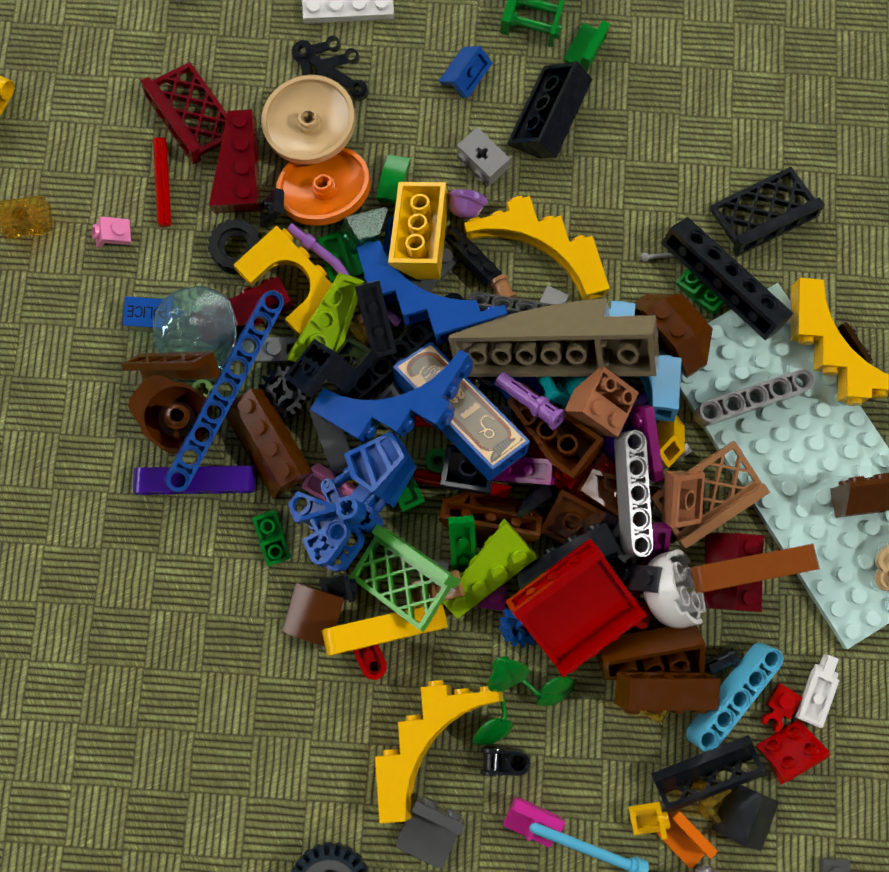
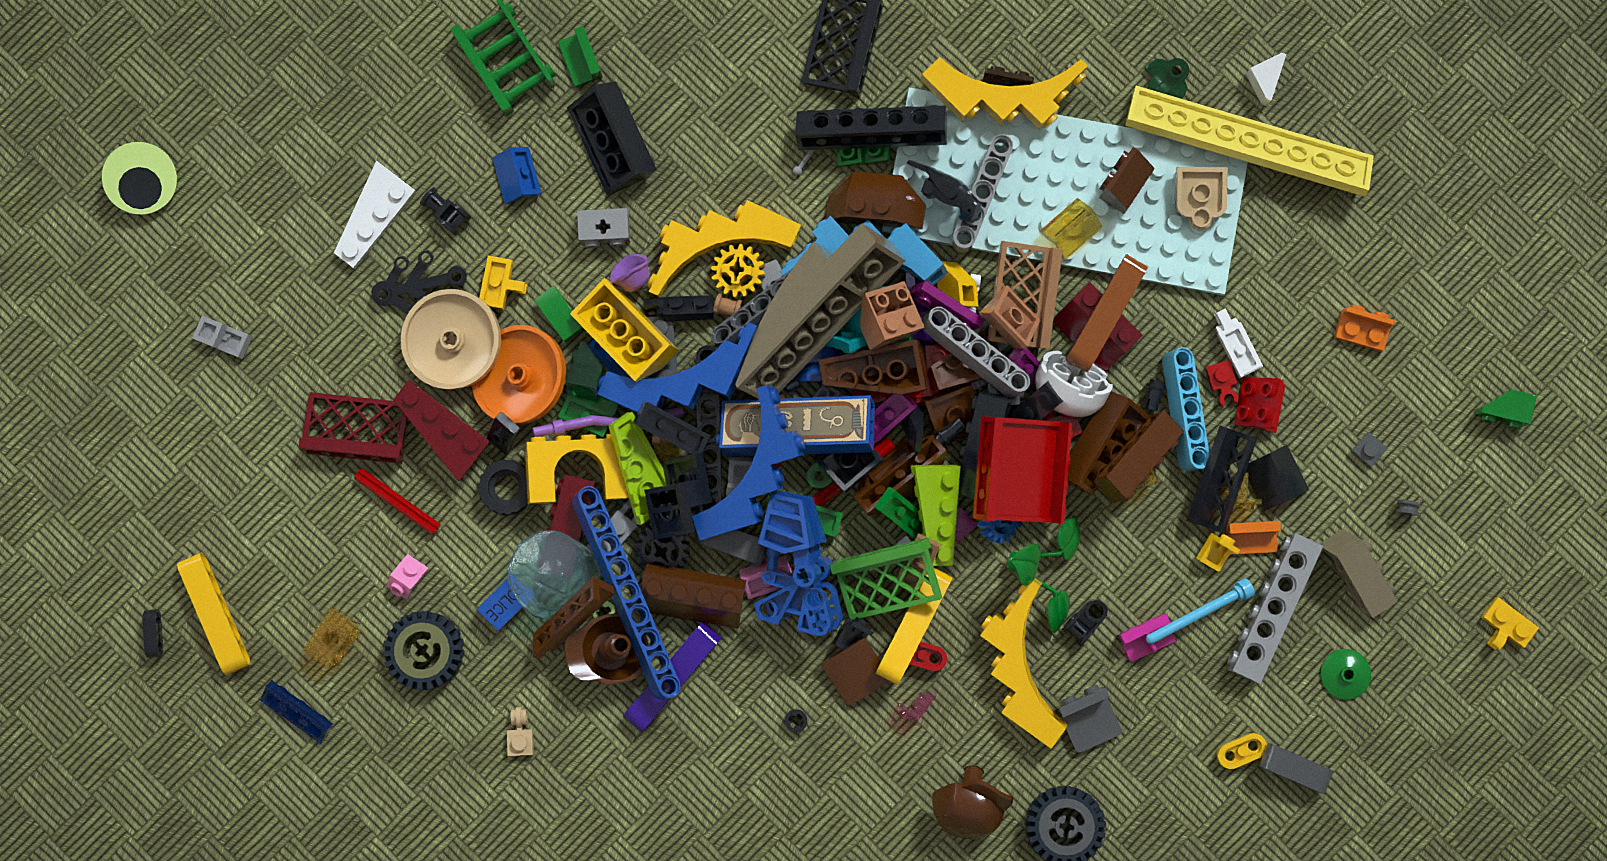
camera: 45 degrees left, 5 degrees up
green slope [252,509,292,566] -> none
medium lavender pin [495,372,566,430] -> none
none -> wheel [383,611,465,690]
none -> black connector [420,187,472,236]
none -> yellow plate [479,256,528,310]
none -> tan plate [507,707,534,756]
none -> yellow gear [711,244,766,299]
none -> black bush [785,709,807,732]
none -> clear pink bracket [897,690,936,722]
none -> black animal [907,160,981,222]
none -> reddish brown piece [932,765,1014,839]
none -> black pin [934,417,966,447]
none -> clear yellow panel [1040,198,1102,259]

